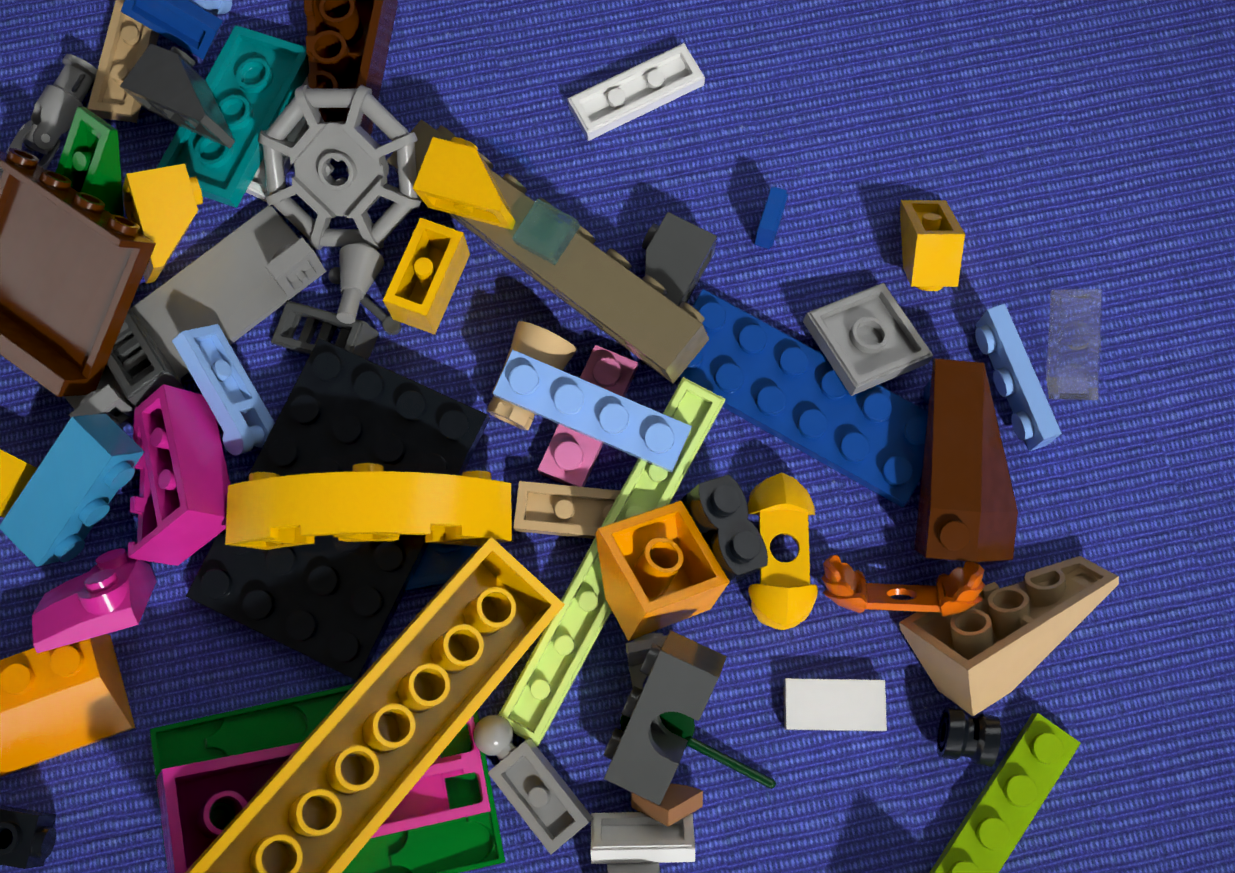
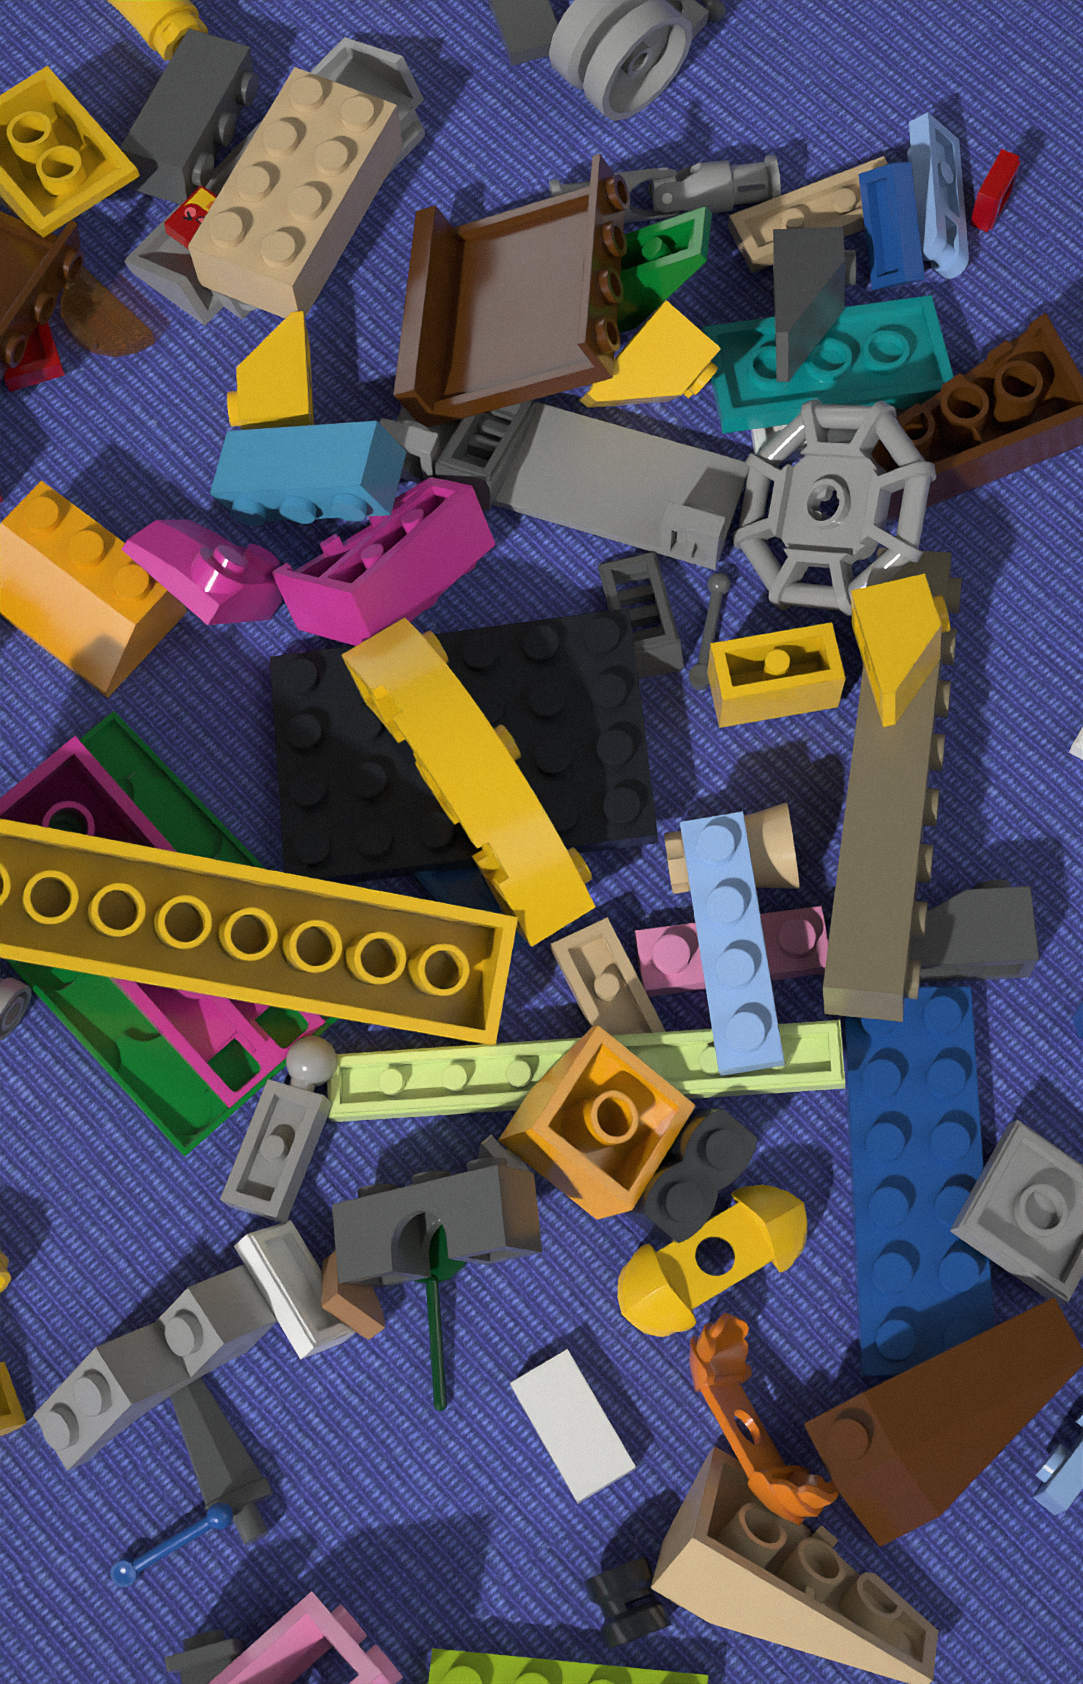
camera: 60 degrees right, 5 degrees down
light blue plate [172,324,275,455] -> none
light grey cone [336,242,385,324] -> none
clear light blue tile [512,198,580,265] -> none

